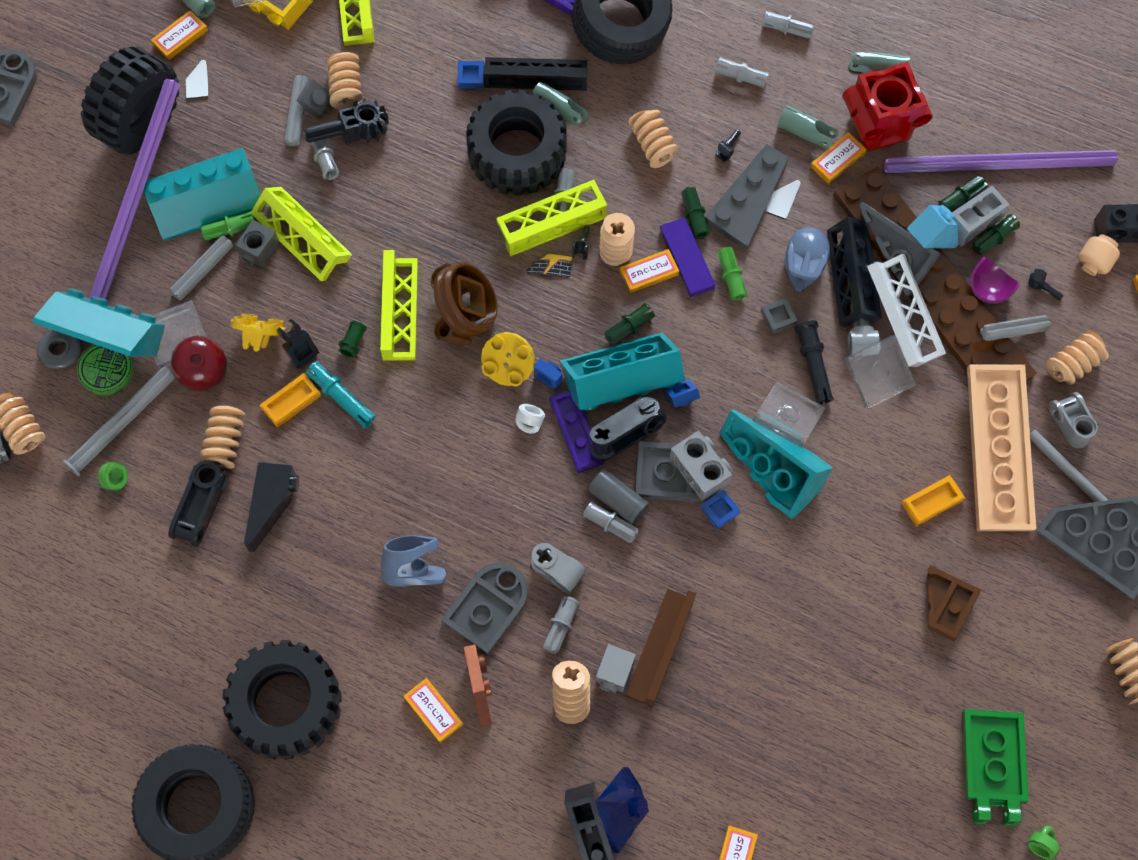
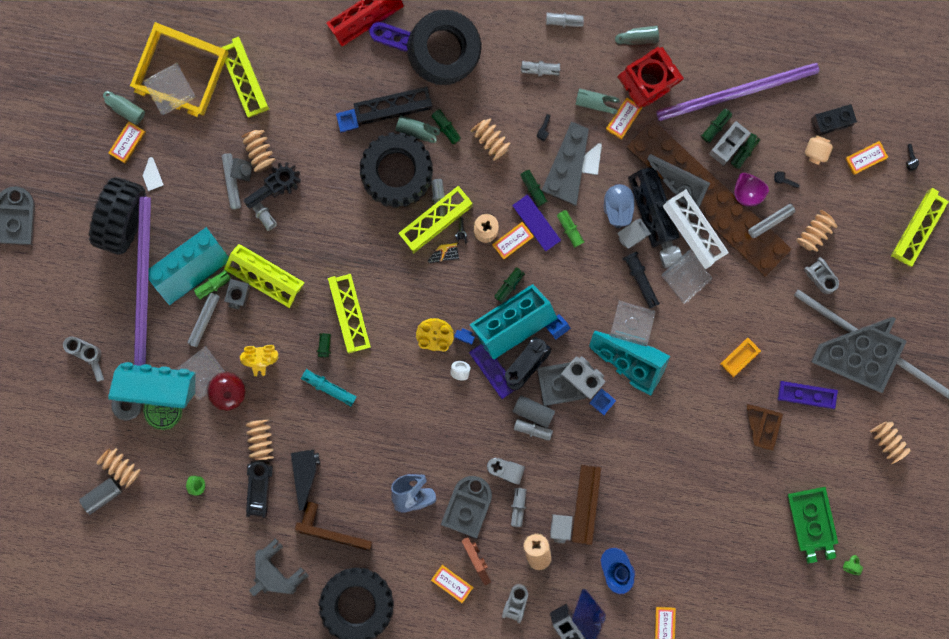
camera: 20 degrees left, 15 degrees up
light grey axle [62,367,175,477] -> none
light orange tile [259,373,321,428] -> none
black plate [277,319,320,369] -> none
reddish brown piece [430,262,498,347] -> none
dark grey plate [760,298,798,334] -> none
medium azure slope [907,205,959,248] -> none
light nougat plate [967,365,1036,531] -> none
none -> light grey beam [63,336,104,382]
none -> dark grey connector [249,538,309,596]
none -> reddish brown piece [295,502,372,551]
none -> dark green axle [431,109,461,145]
none -> light grey piece [501,584,528,623]
none -> blue piece [601,548,635,594]
none -> light grey brick [617,218,651,249]
none -> dark purple tile [777,381,838,409]

